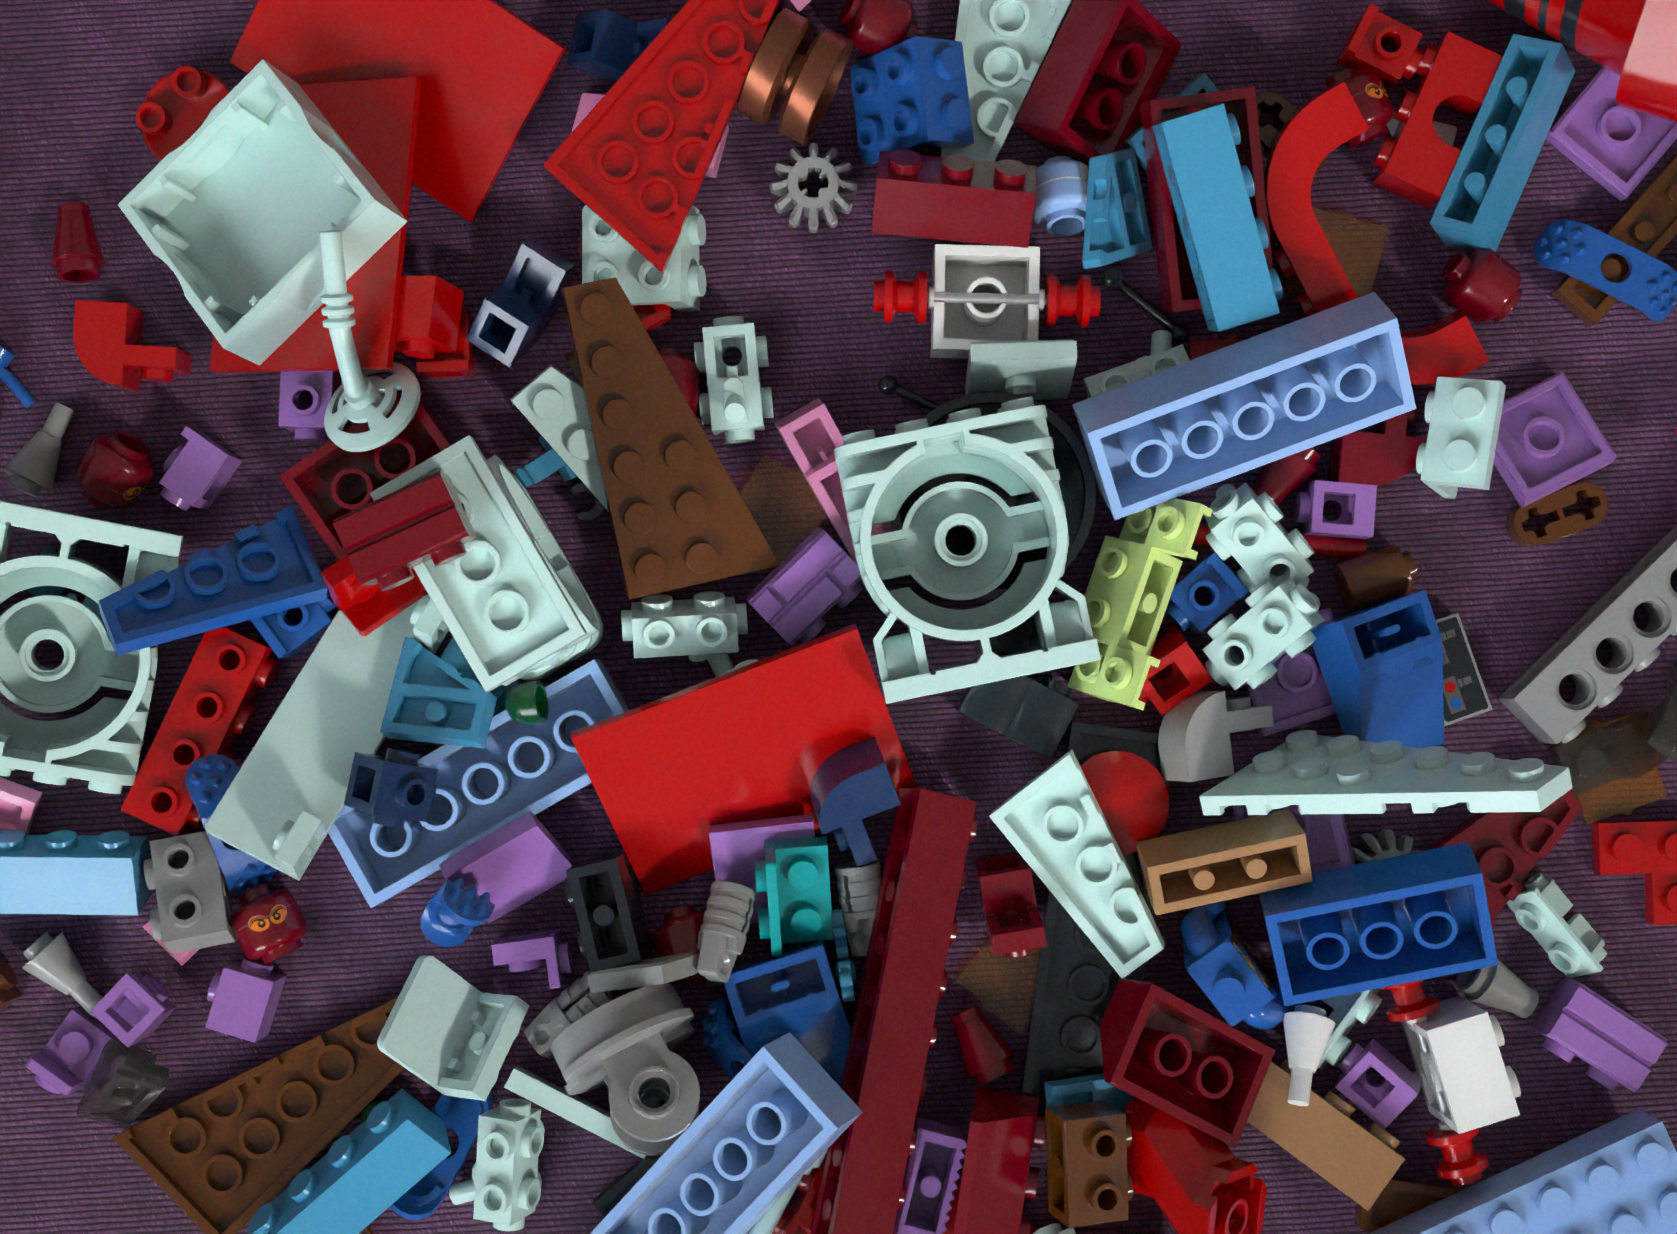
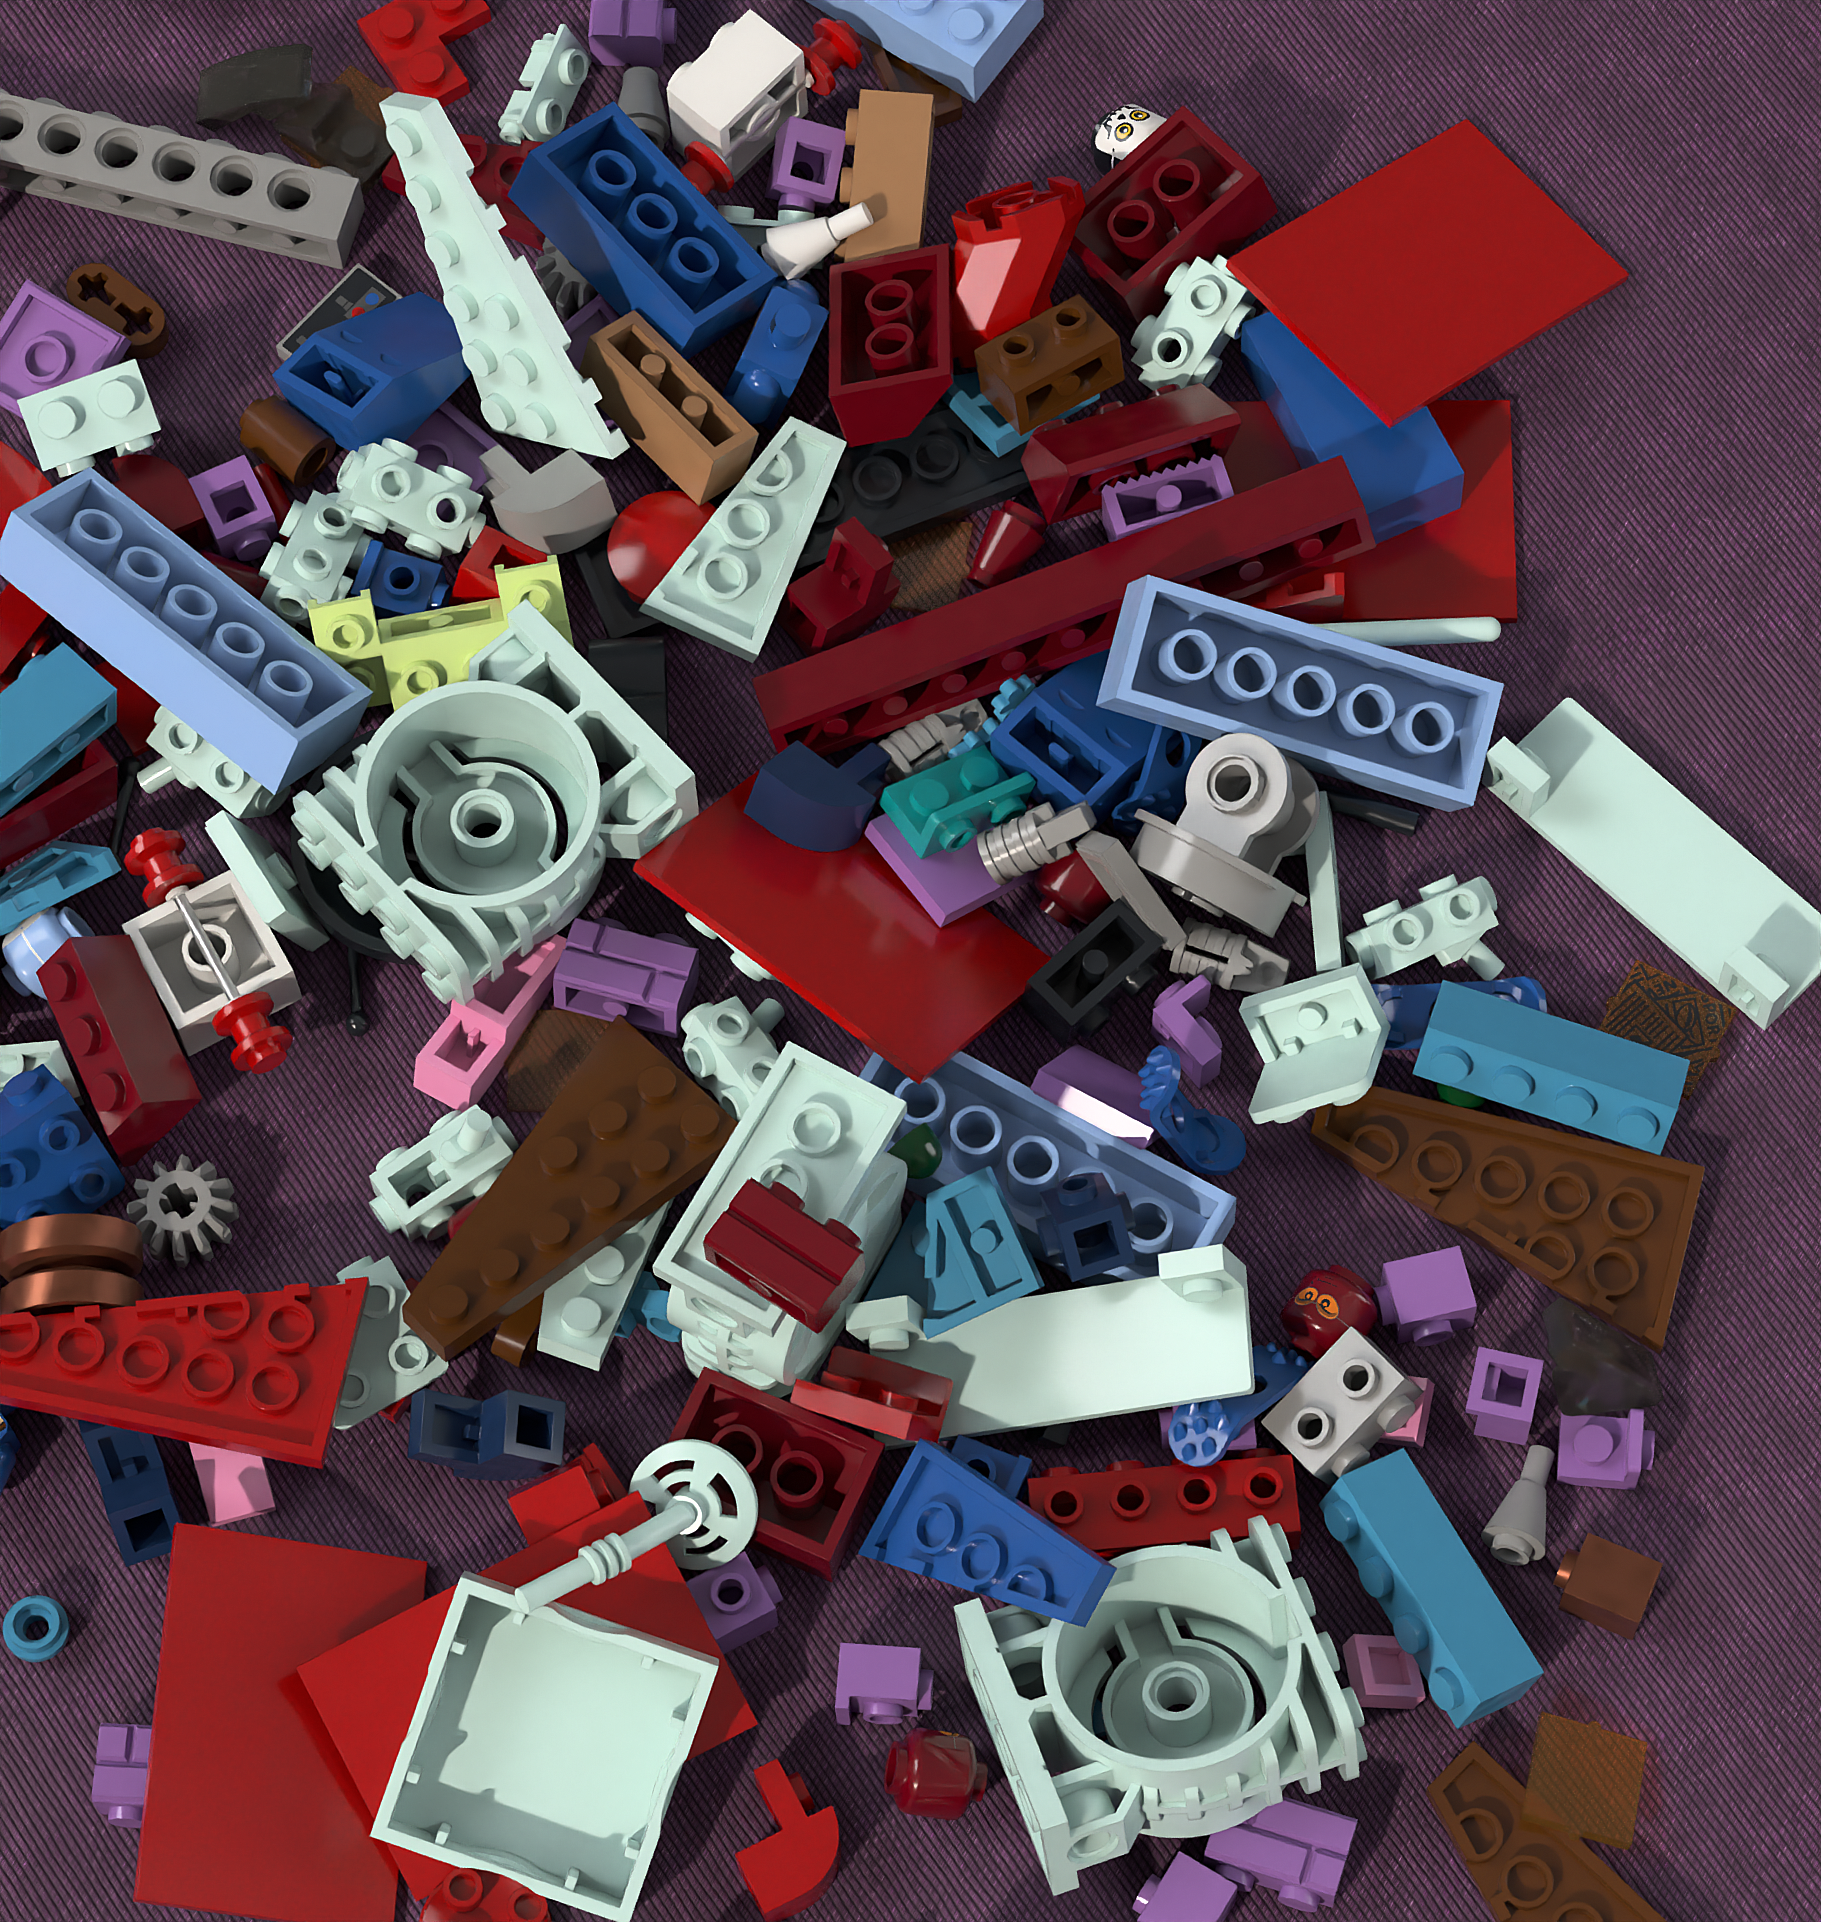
camera: 115 degrees left, 20 degrees down
light grey cone [2,403,75,497] -> none

